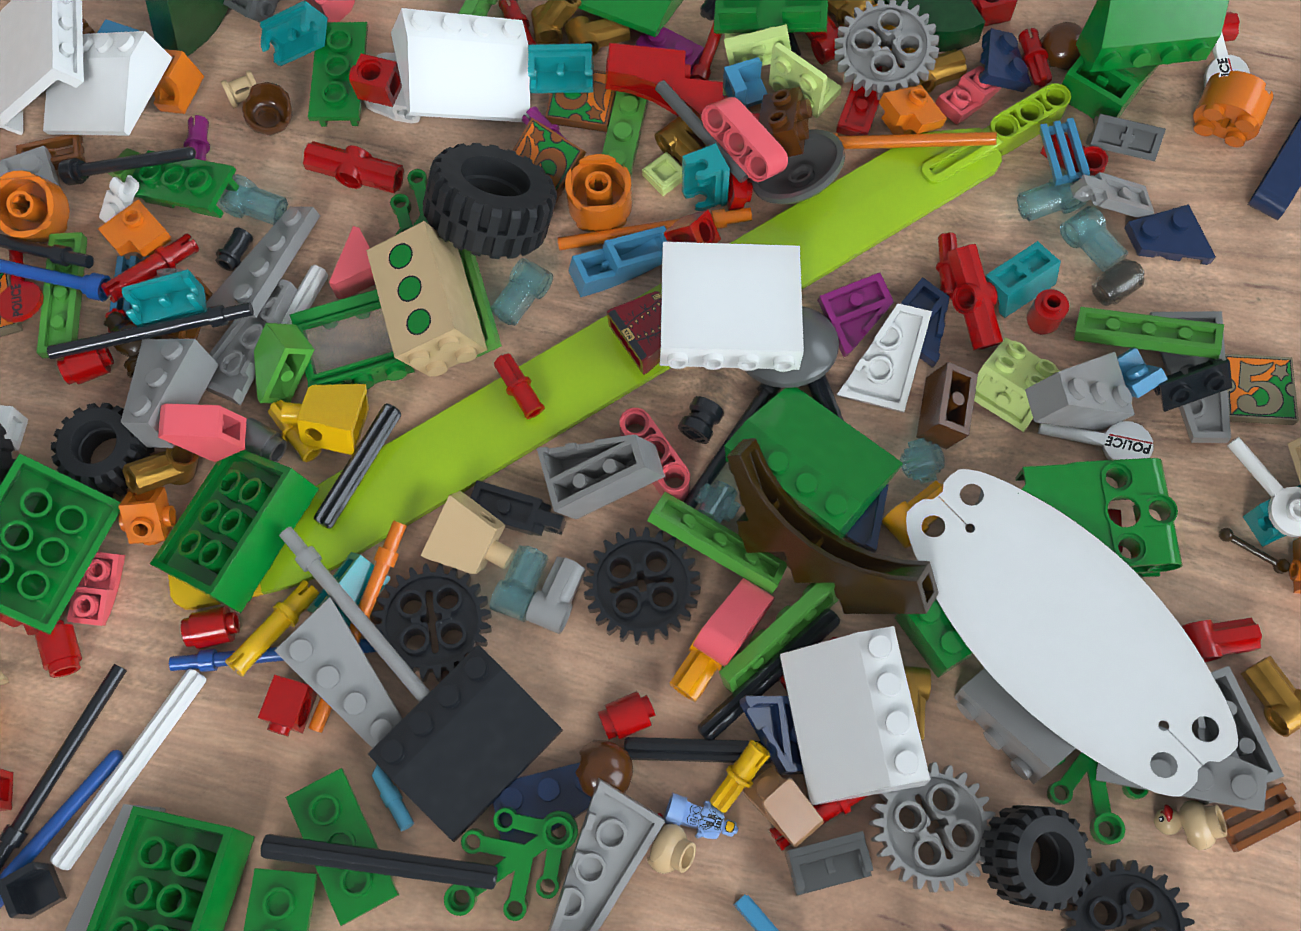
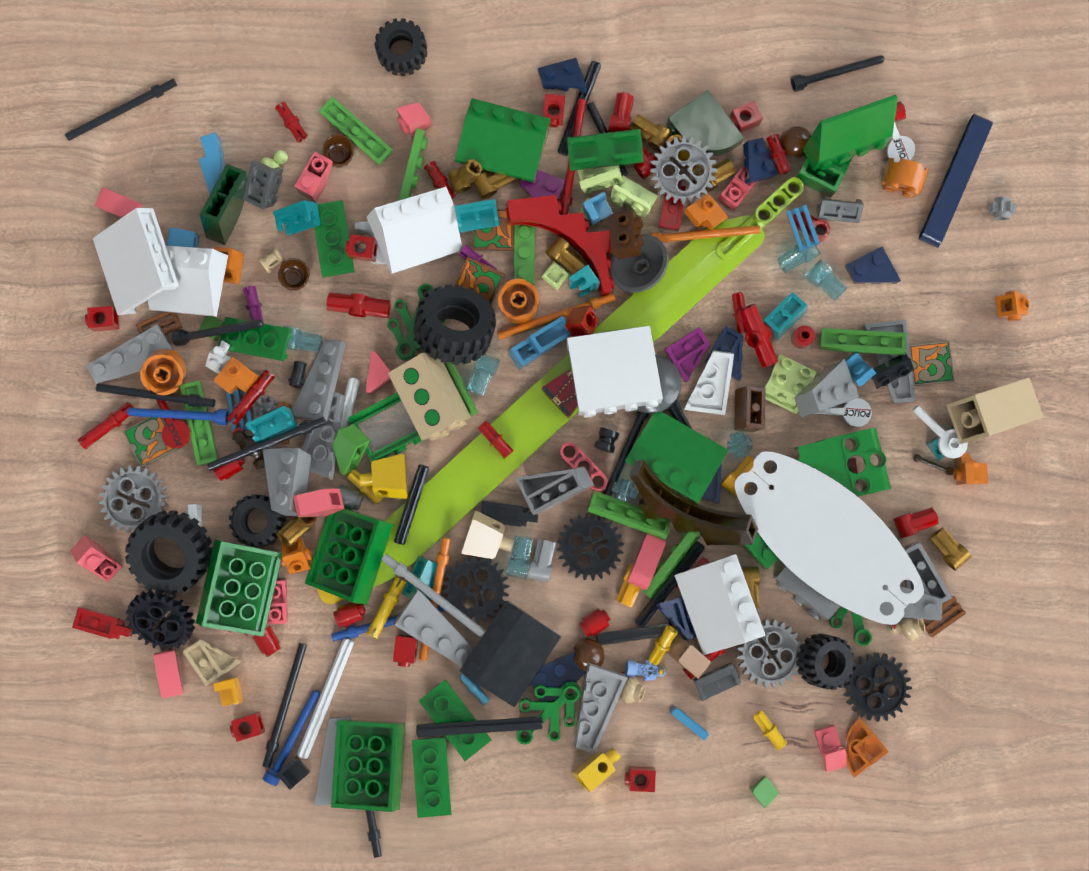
camera: 15 degrees left, 15 degrees up
dark grey bar [655,80,748,183] -> none
coral beam [701,97,788,182] -> none
light grey hinge [1070,172,1154,218] -> none
clear smoke brick [1092,259,1145,306] -> none

